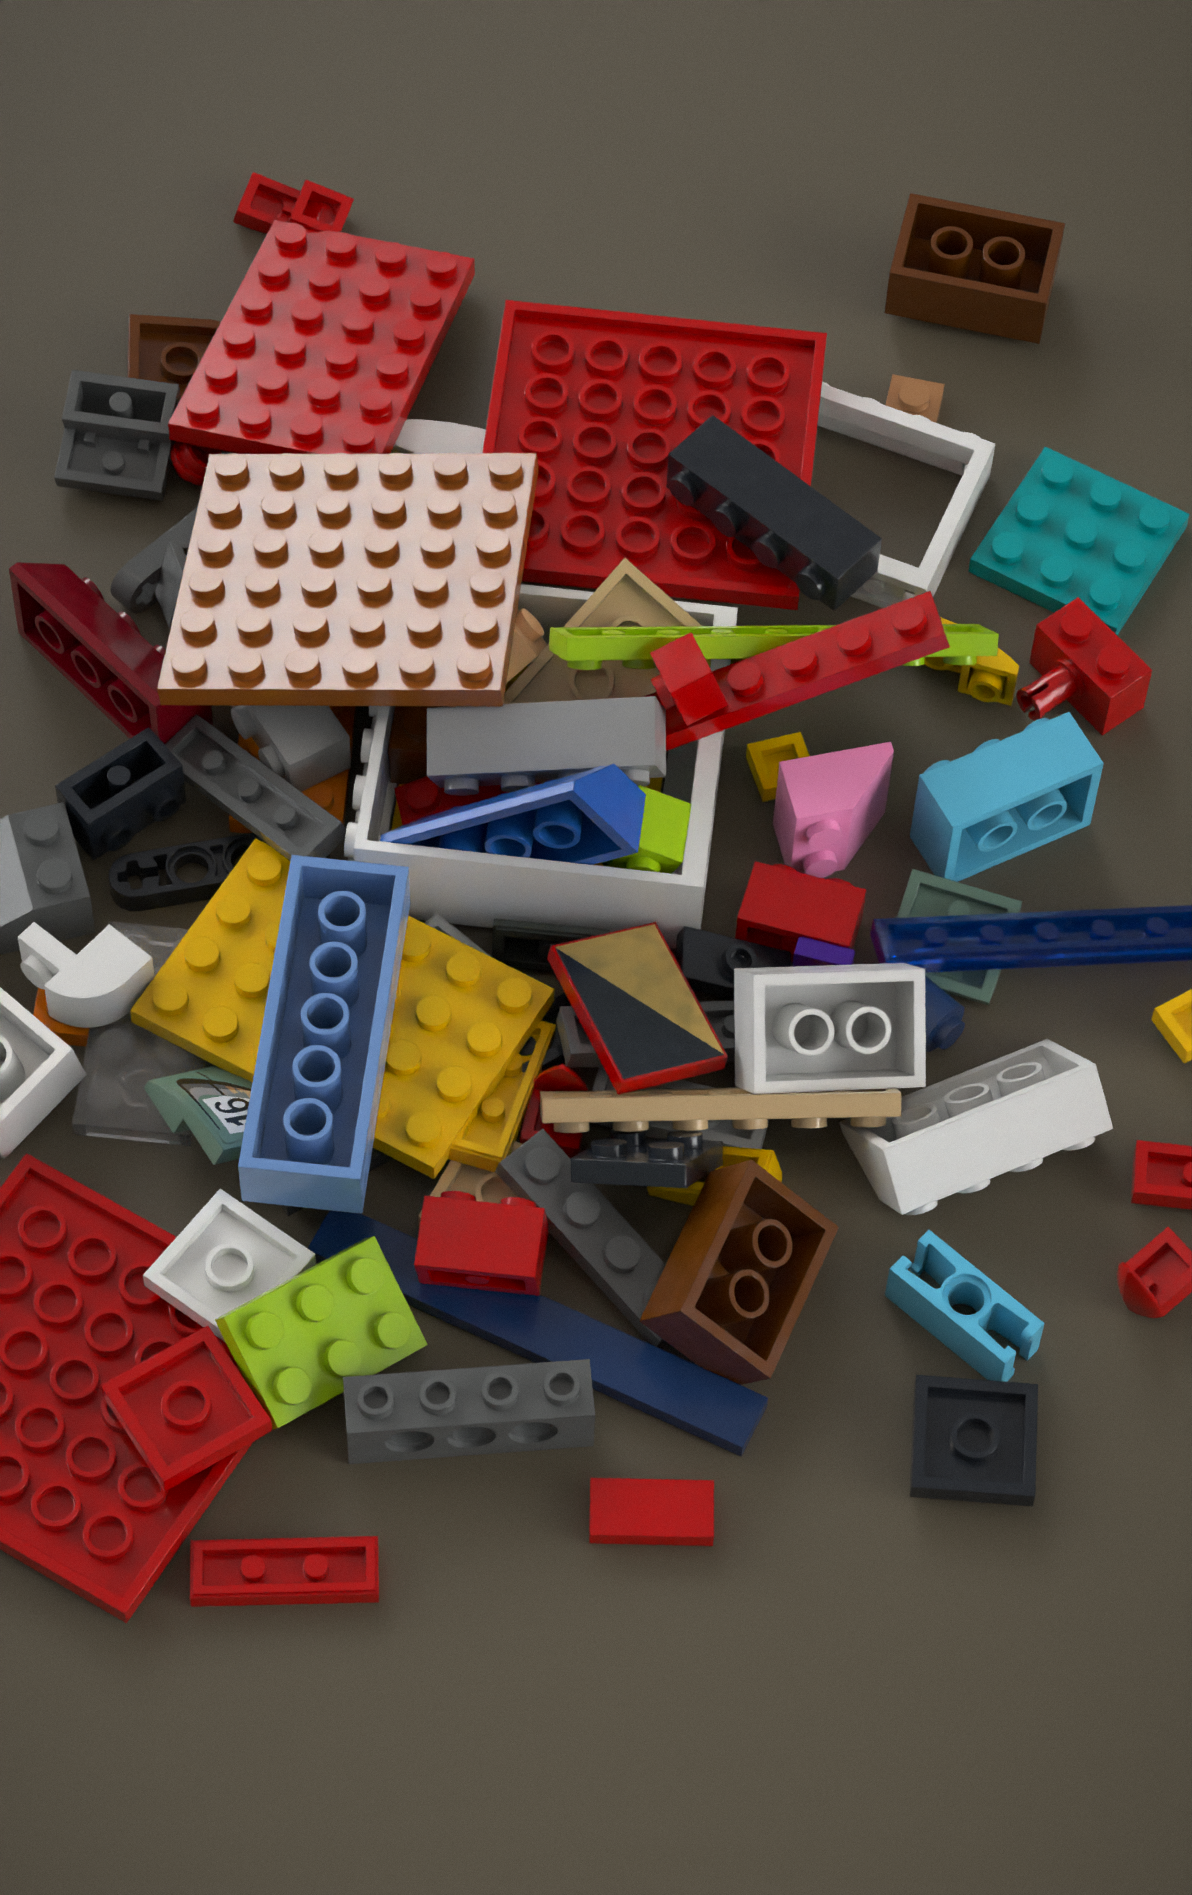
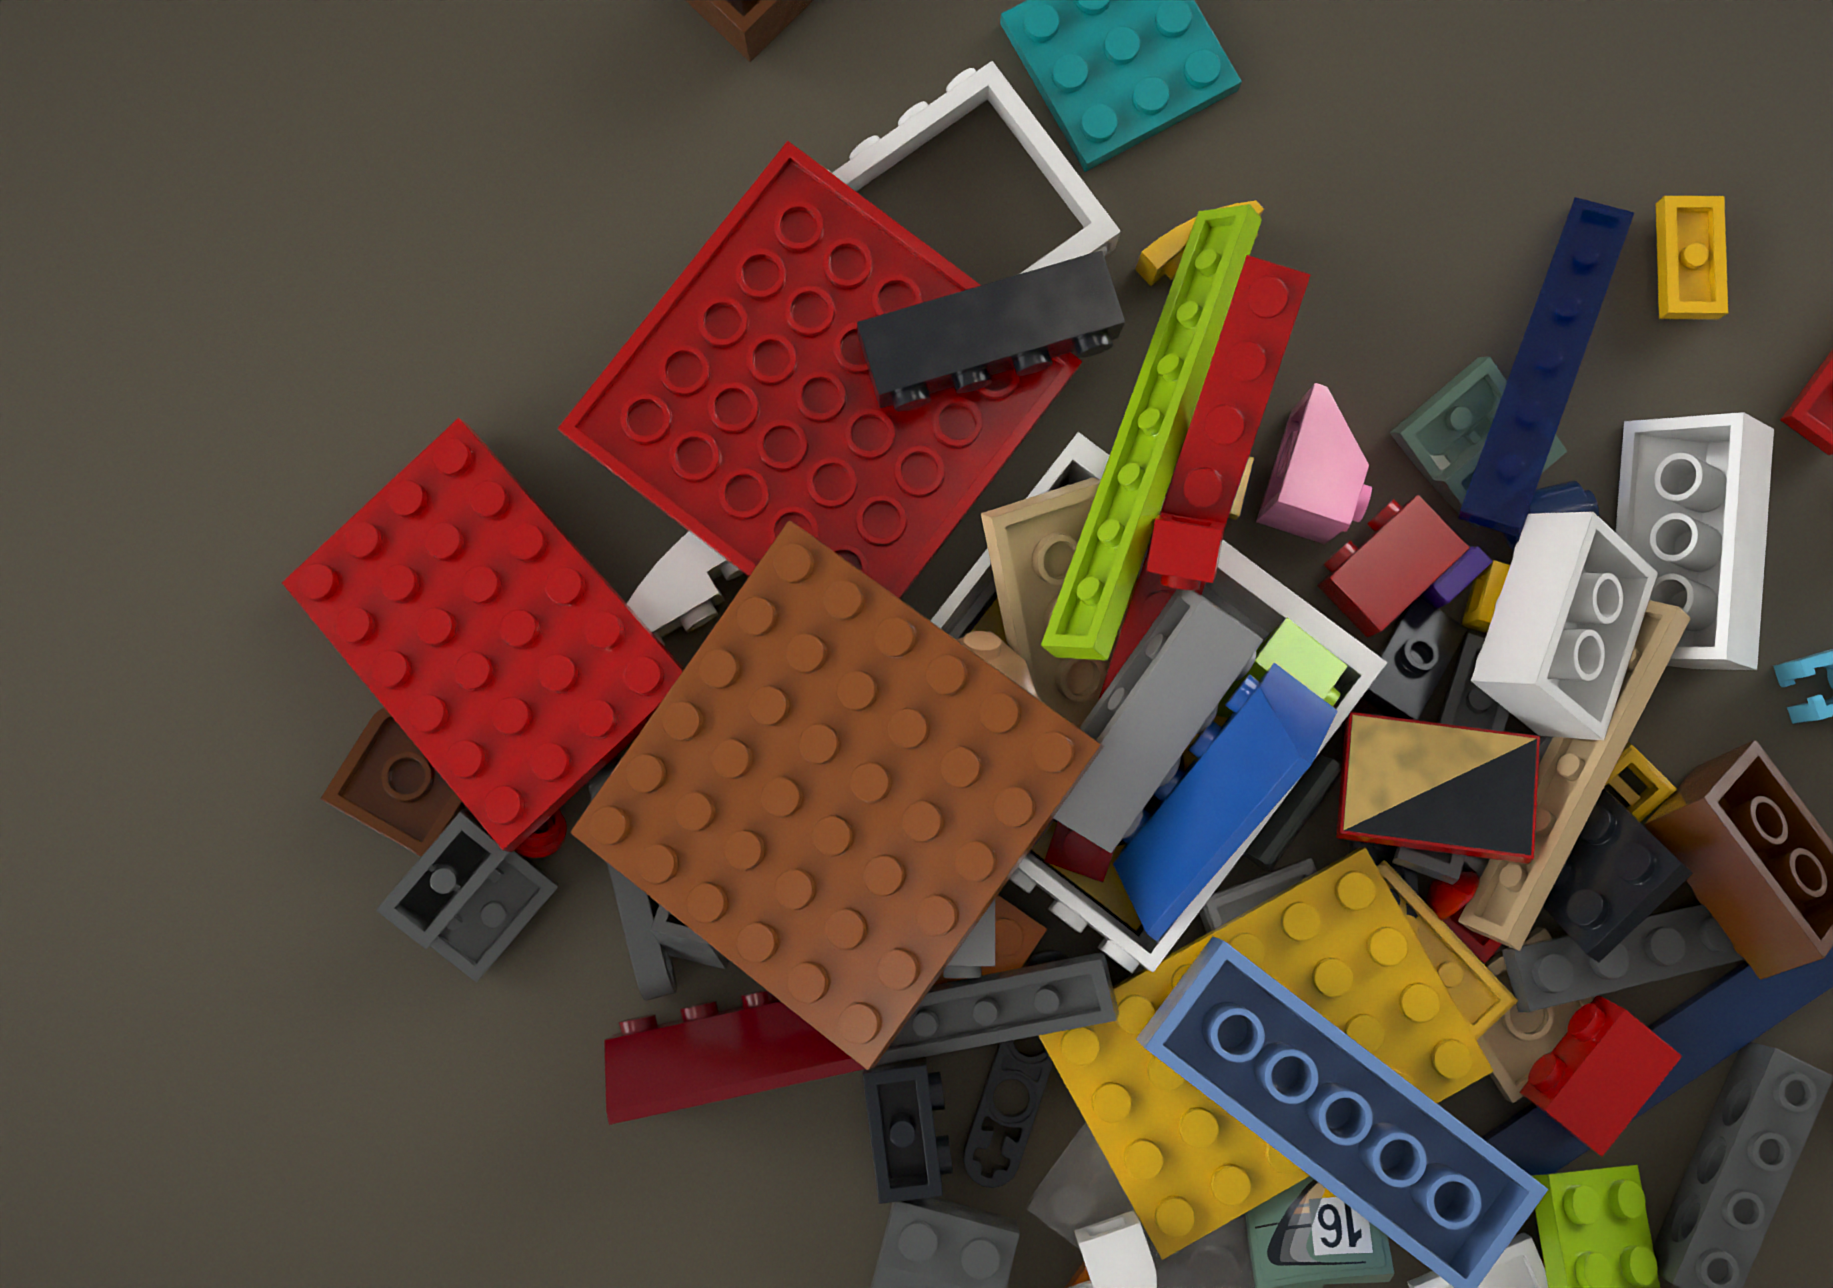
camera: 55 degrees left, 25 degrees up
red slope [233,172,354,234] -> none
medium nougat plate [885,374,945,423] -> none
medium azure brick [910,712,1104,882] -> none
red brick [1016,597,1152,736] -> none

